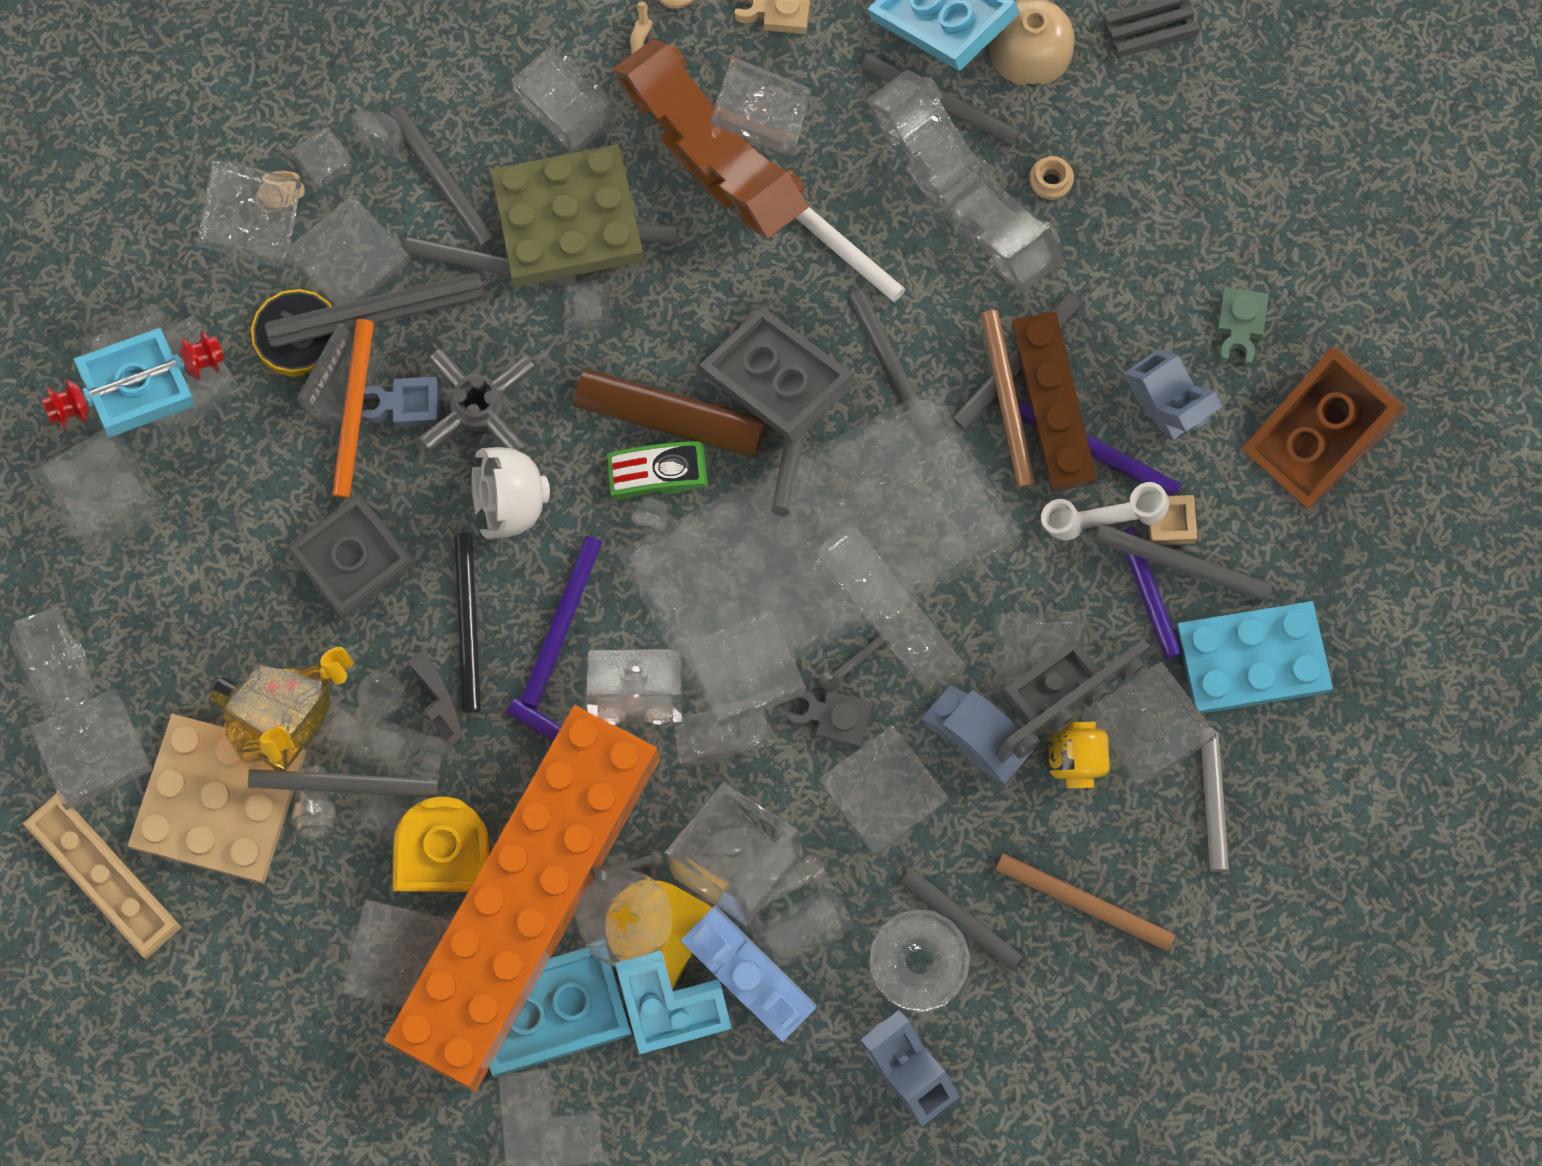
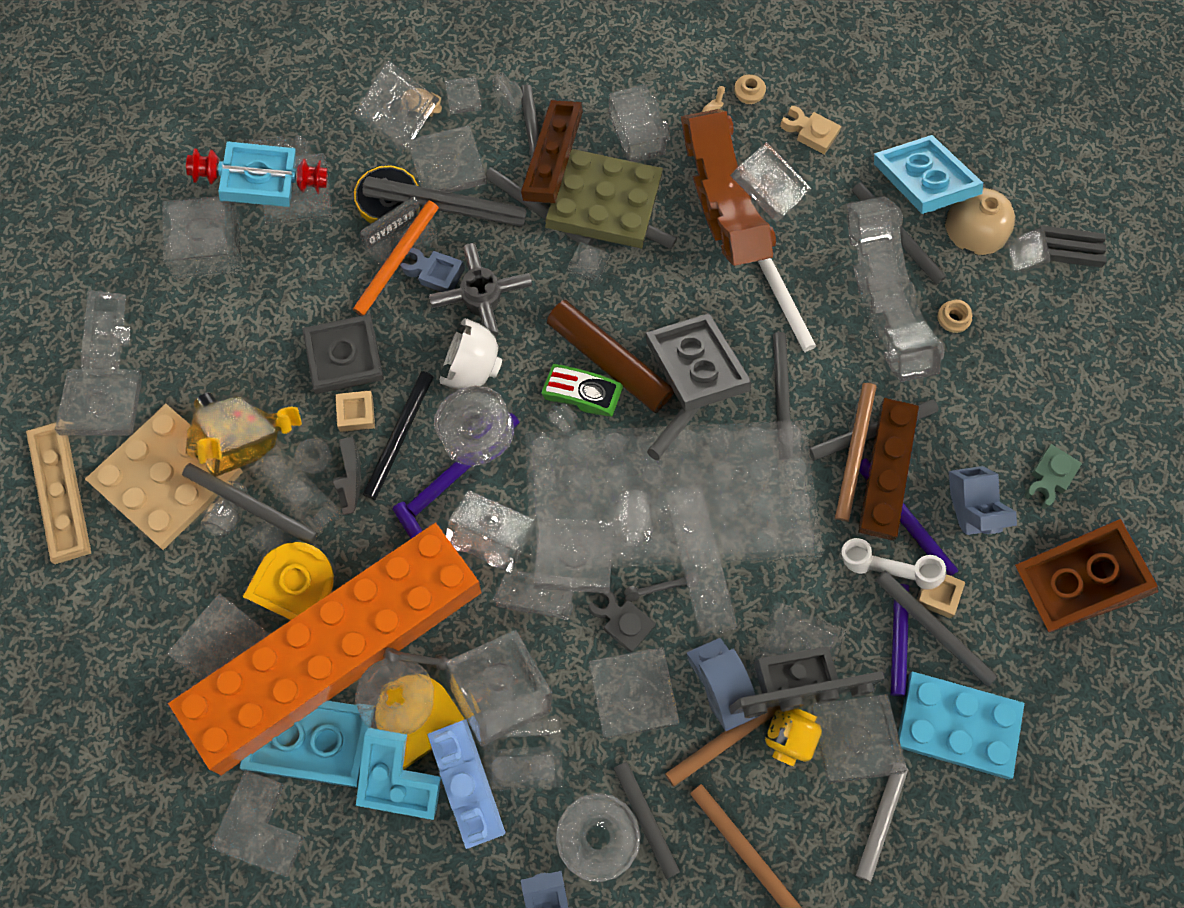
camera: 20 degrees right, 5 degrees down
none -> tan plate [336,391,375,432]
none -> clear wheel [434,386,514,466]
none -> reddish brown plate [521,100,583,203]
none -> clear brick [614,490,651,547]
none -> medium nougat bar [665,705,781,787]
none -> clear plate [1007,228,1051,273]

